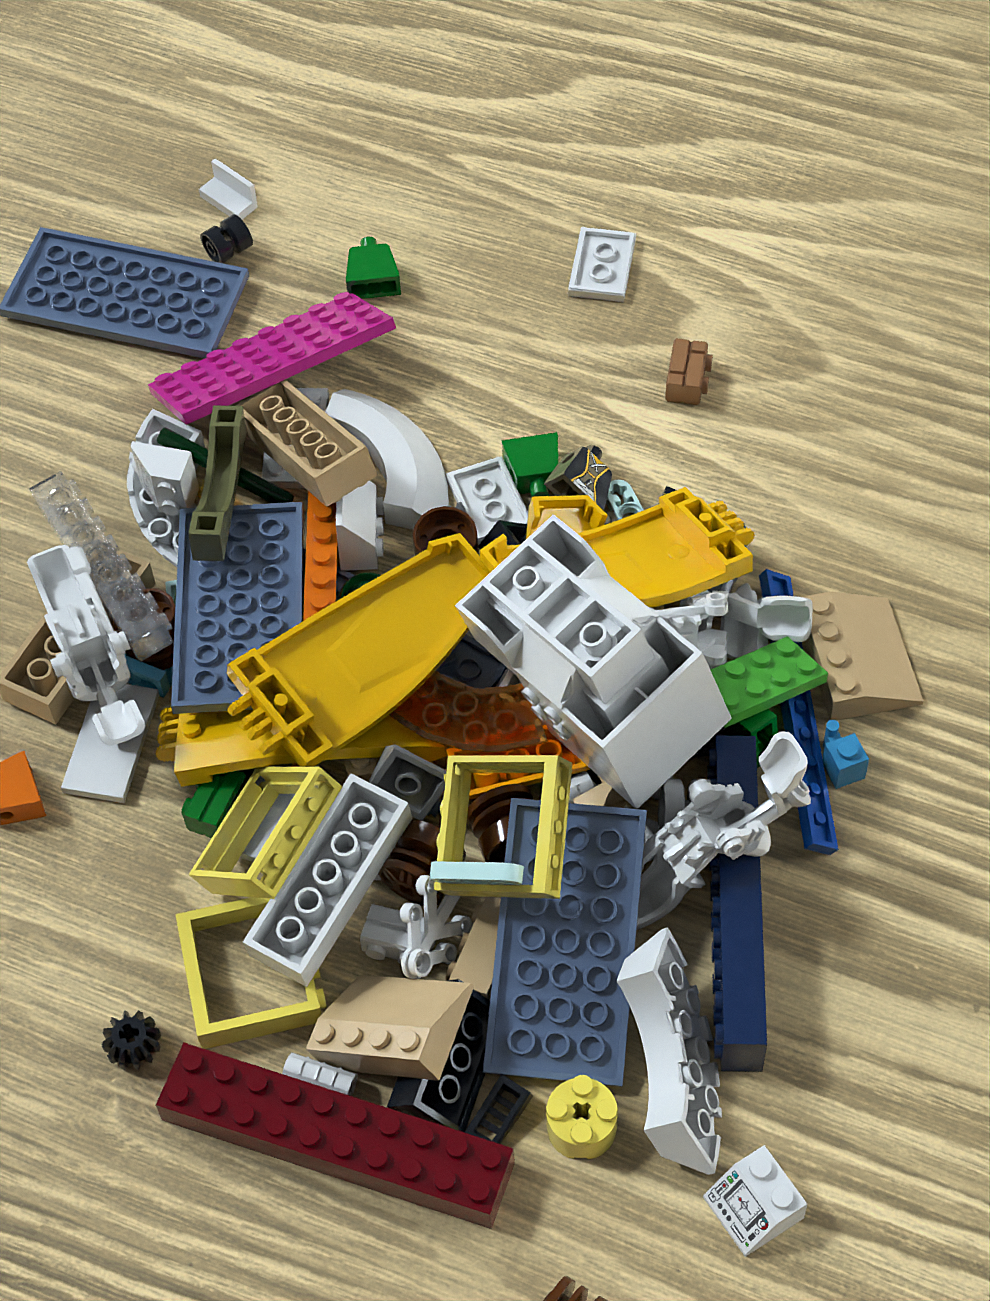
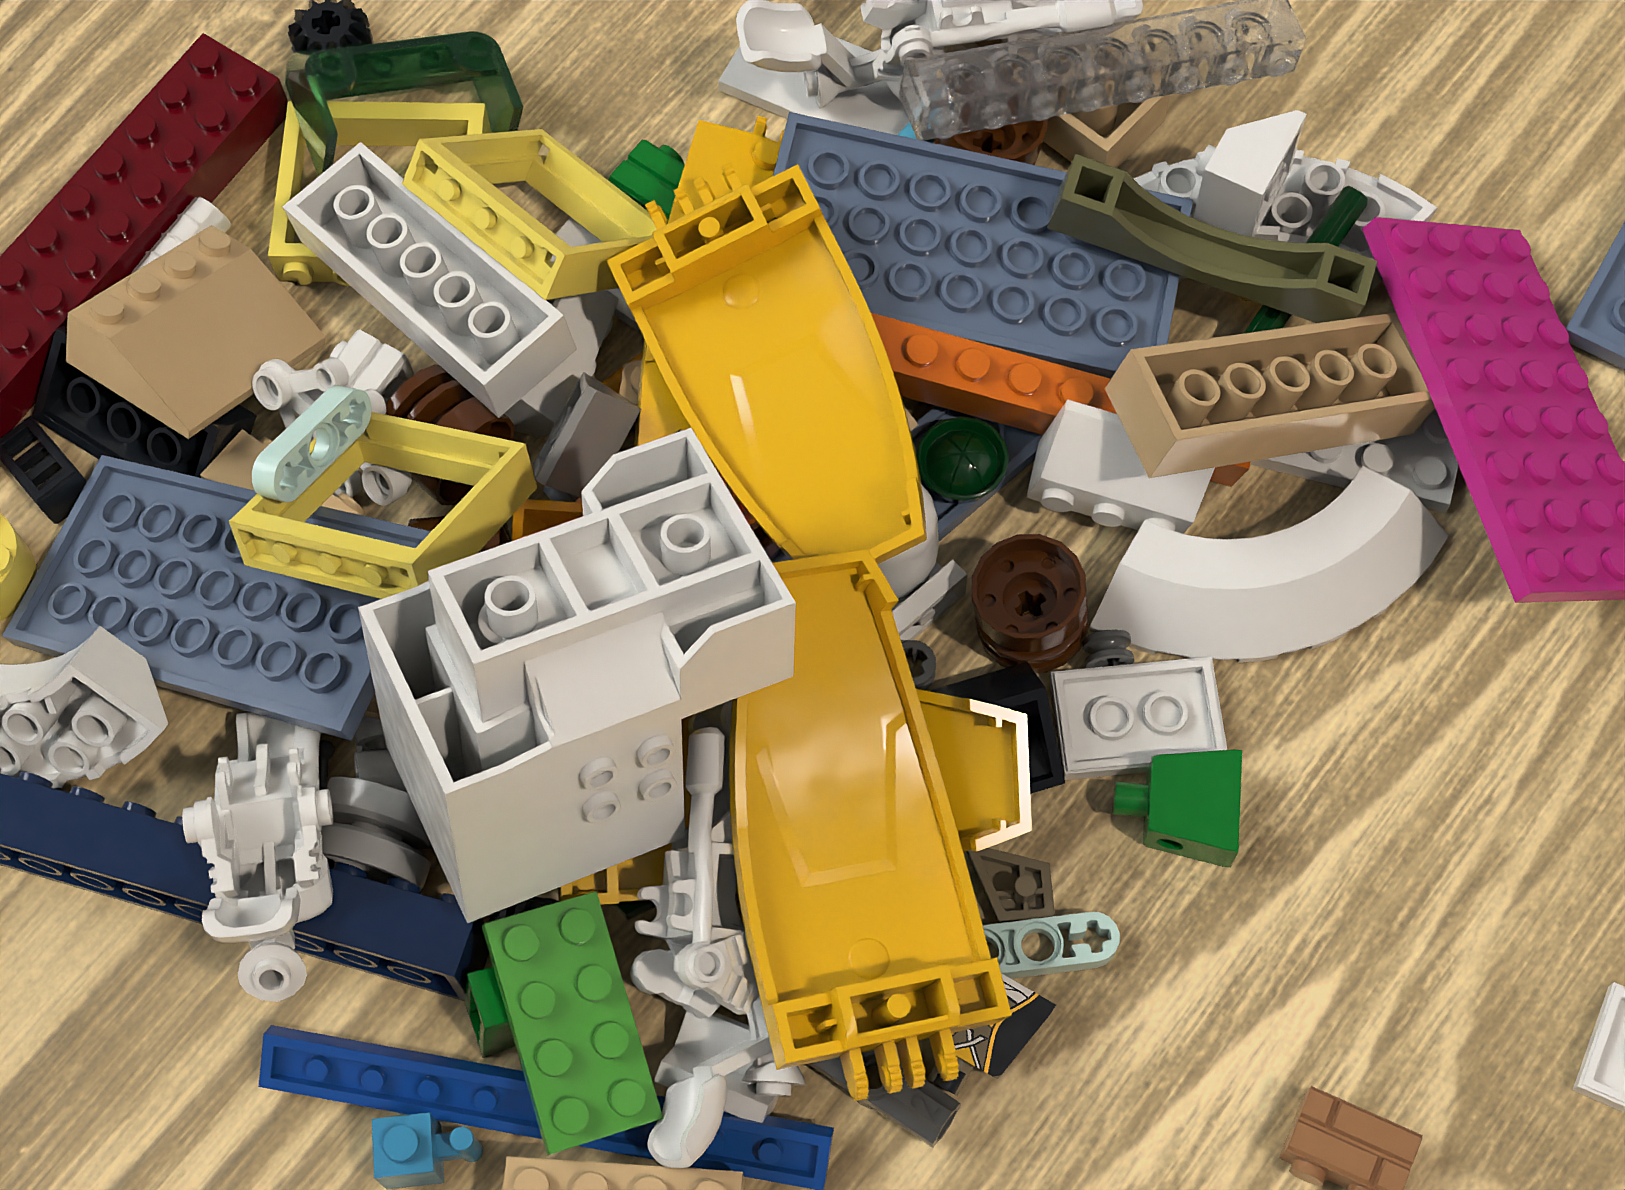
camera: 105 degrees right, 10 degrees up
torso [544,445,612,510] -> none
none -> clear green windscreen [285,31,524,177]

